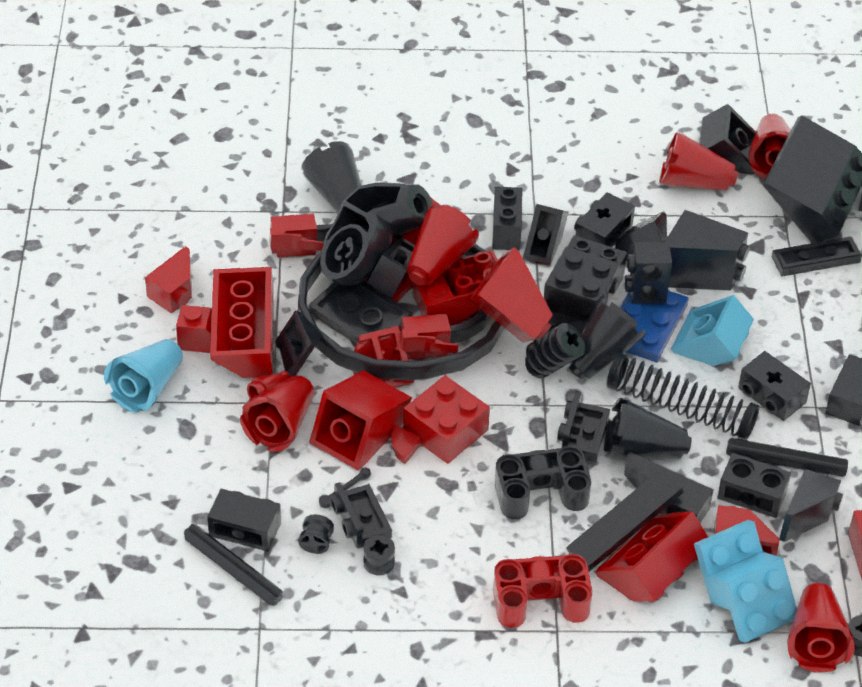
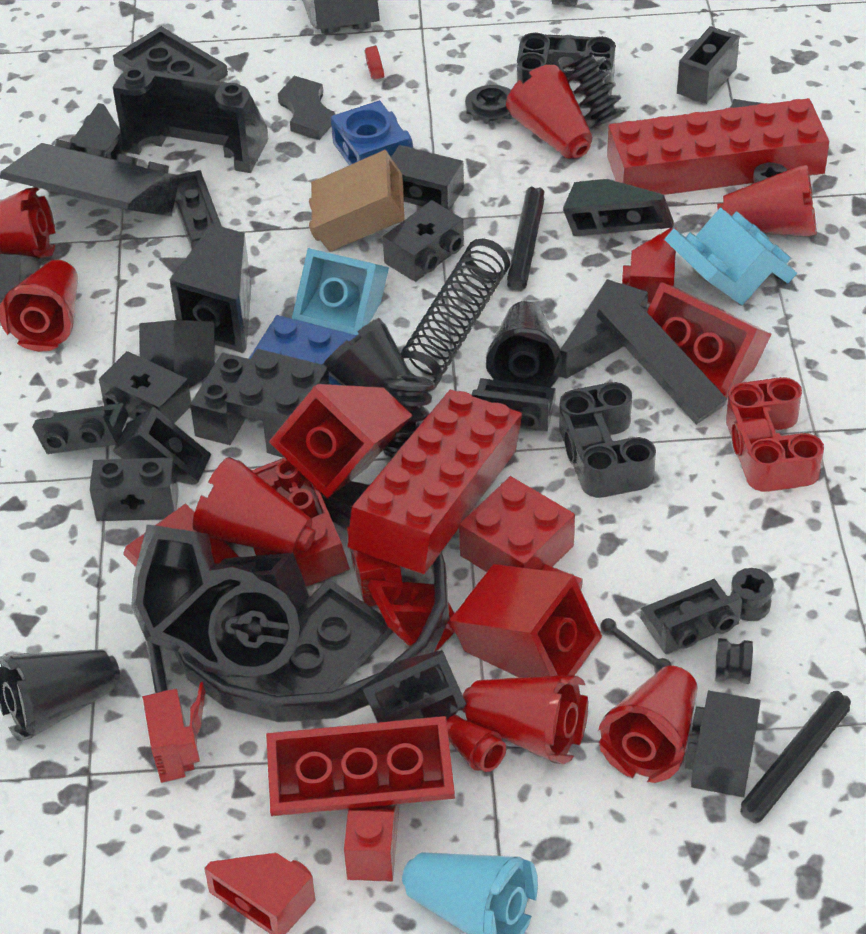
camera: 90 degrees left, 0 degrees up
black brick [625,242,672,304] -> none
black brick [717,453,792,518] -> none
none -> black bracket [32,403,129,455]
none -> medium nougat brick [309,150,405,252]
none -> red brick [347,389,522,575]
none -> red cone [598,666,698,783]

